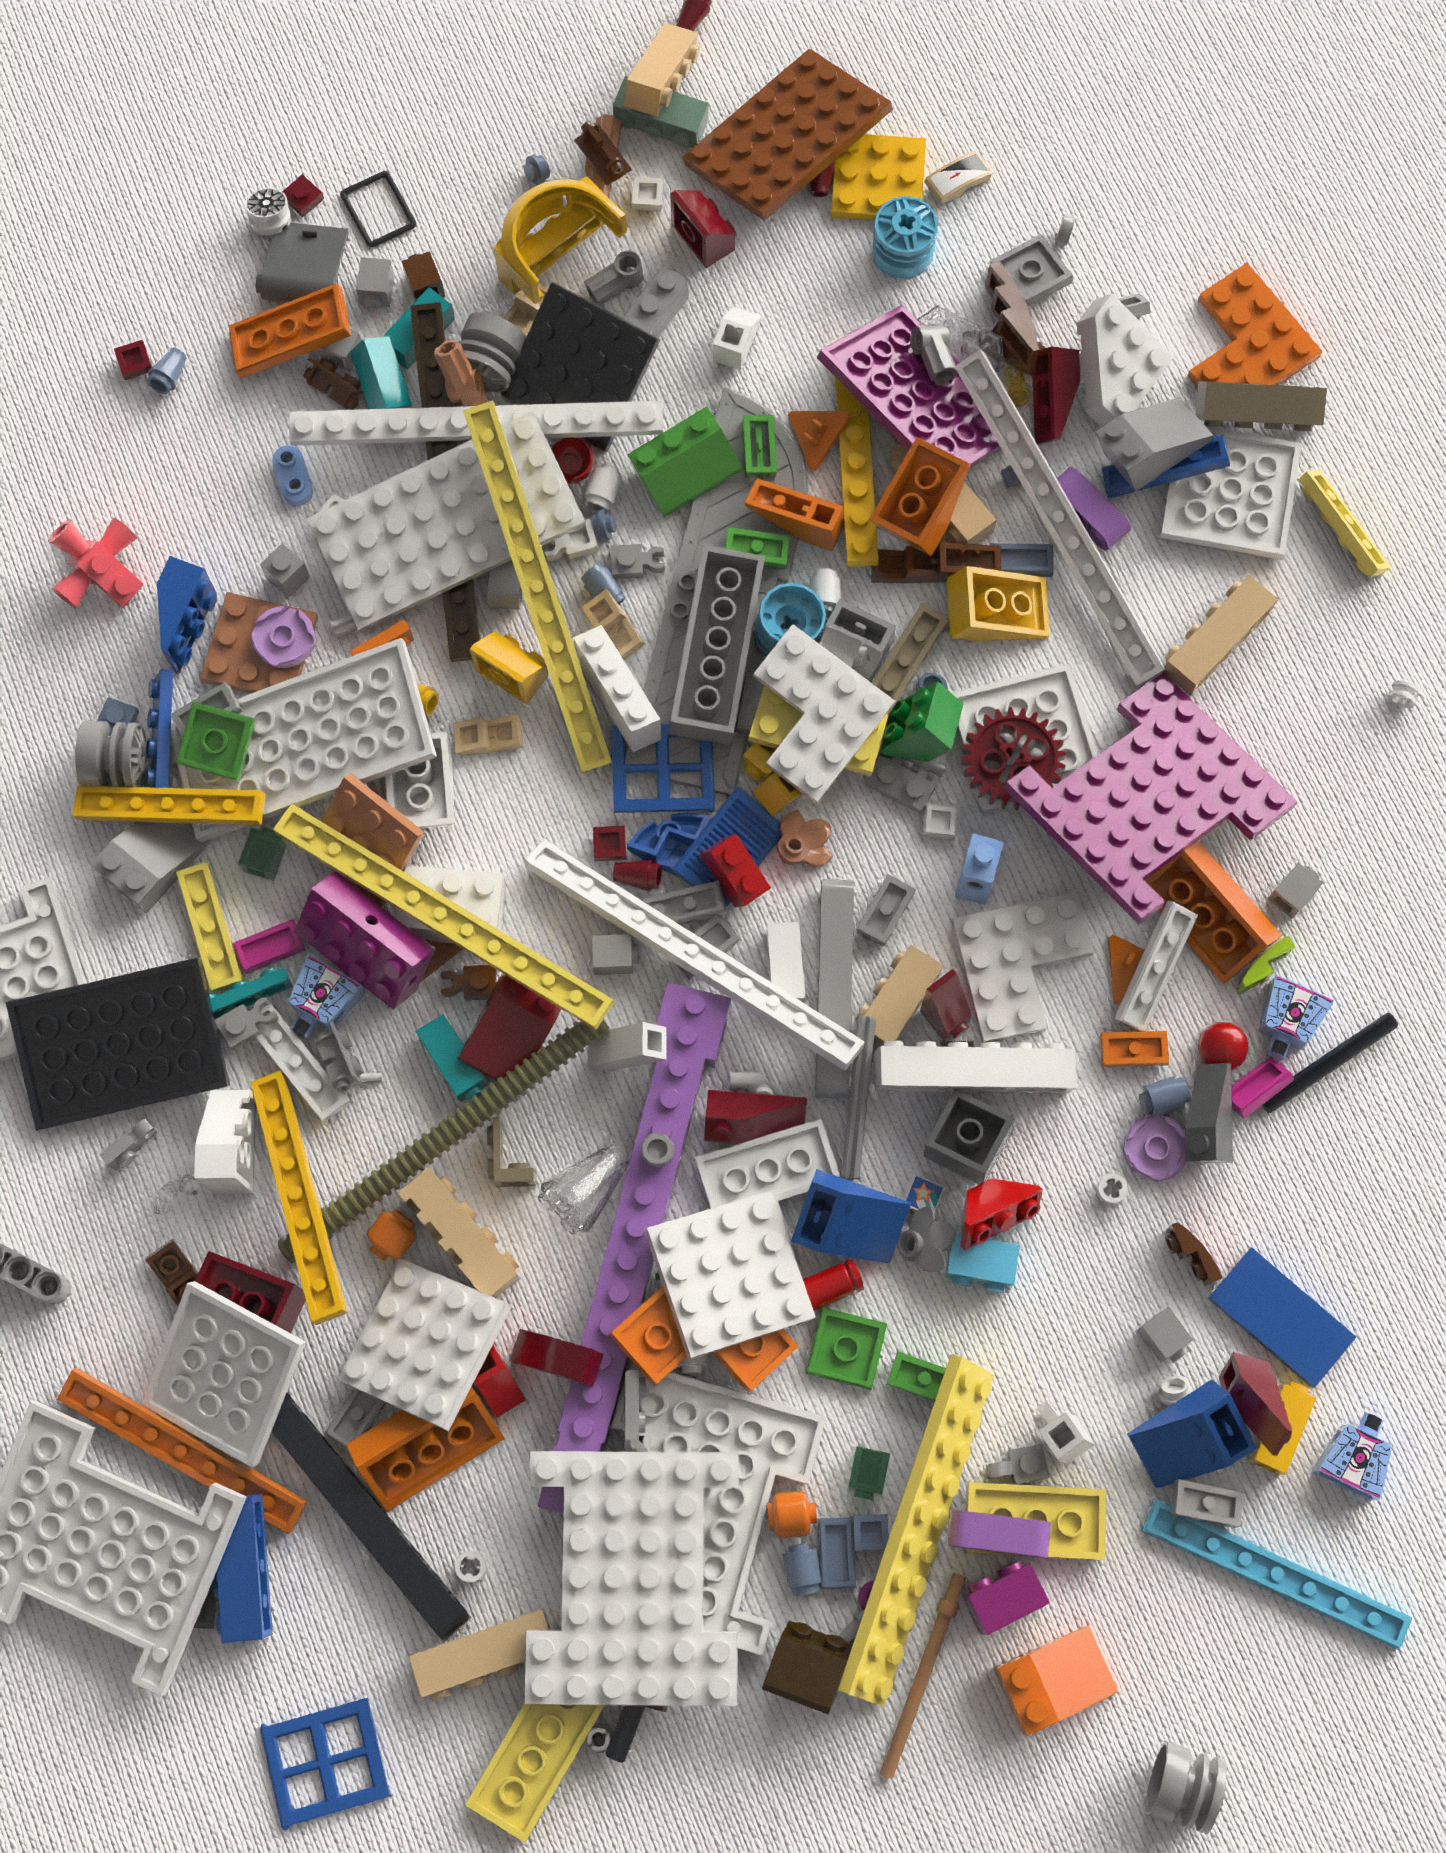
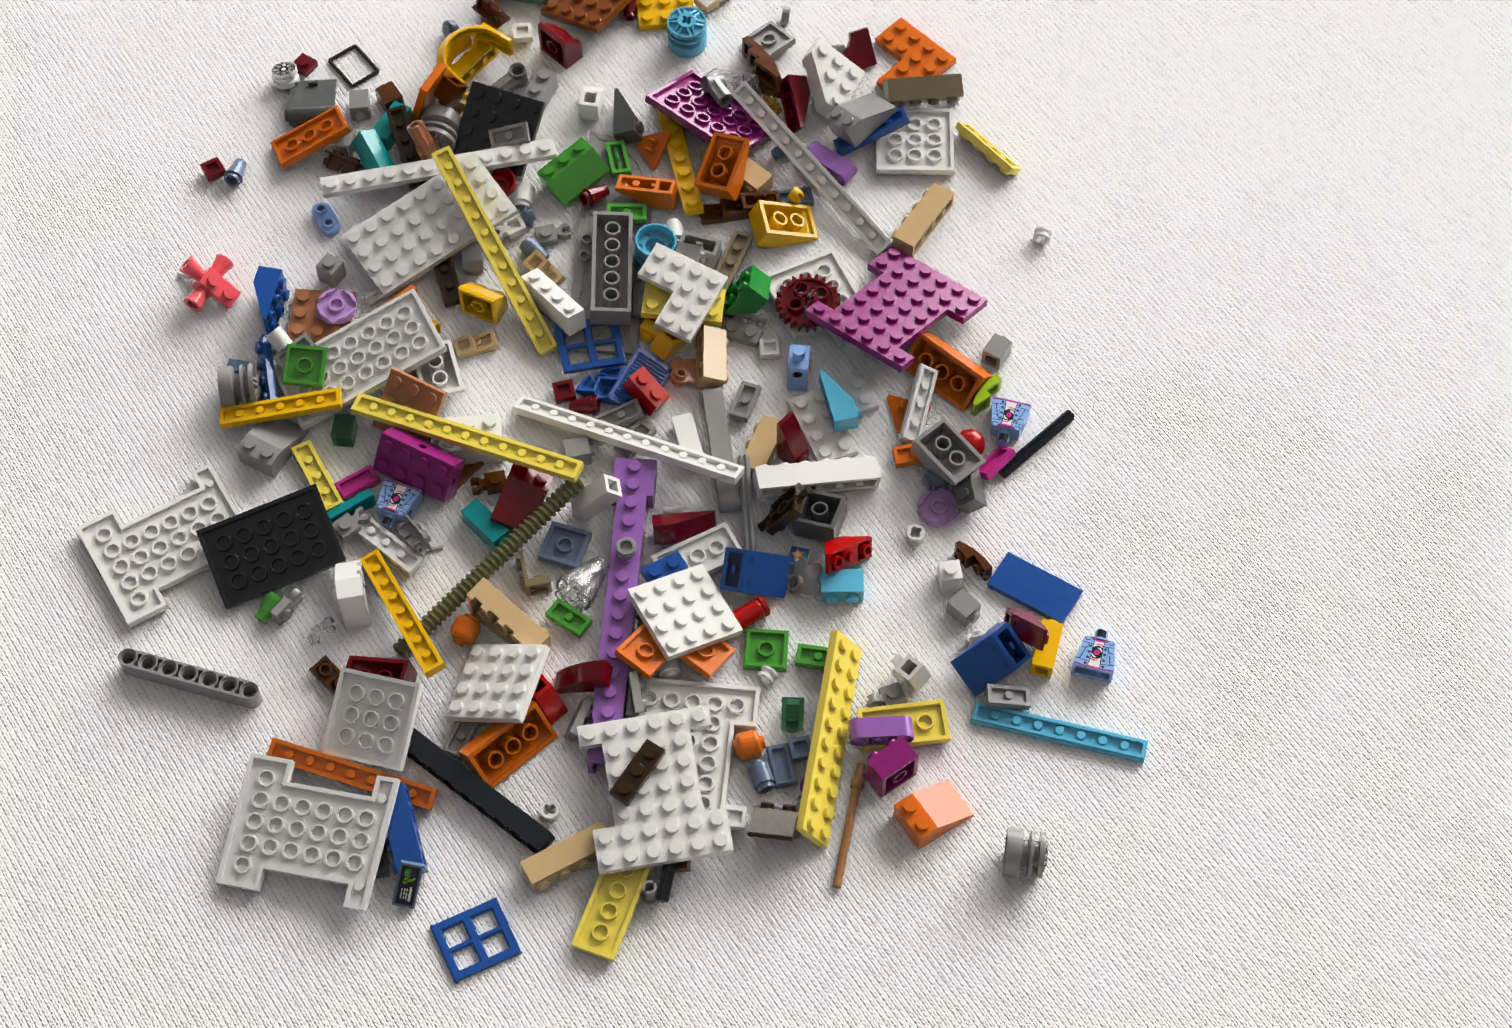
camera: 10 degrees left, 15 degrees down
none -> bright green cone [255,591,282,624]
none -> white axle [266,326,293,353]
none -> tile [392,860,424,909]
none -> orange tile [410,62,447,124]
none -> reddish brown brick [433,75,468,107]
none -> light grey plate [488,122,531,148]
none -> sand blue plate [538,521,592,572]
none -> bright green plate [545,598,593,639]
none -> light grey plate [563,695,594,742]
none -> dark red cone [579,185,609,207]
none -> dark brown plate [609,739,666,806]
none -> dark grey slope [613,88,644,144]
none -> blue plate [640,550,688,582]
none -> brick [696,325,729,389]
none -> dark brown plate [757,483,812,536]
none -> white bush [757,665,779,686]
none -> yellow hinge [787,186,804,204]
none -> medium azure slope [819,370,861,432]
none -> dark red tile [841,27,877,69]
none -> light grey slope [910,417,986,486]
none -> white brick [937,559,963,593]

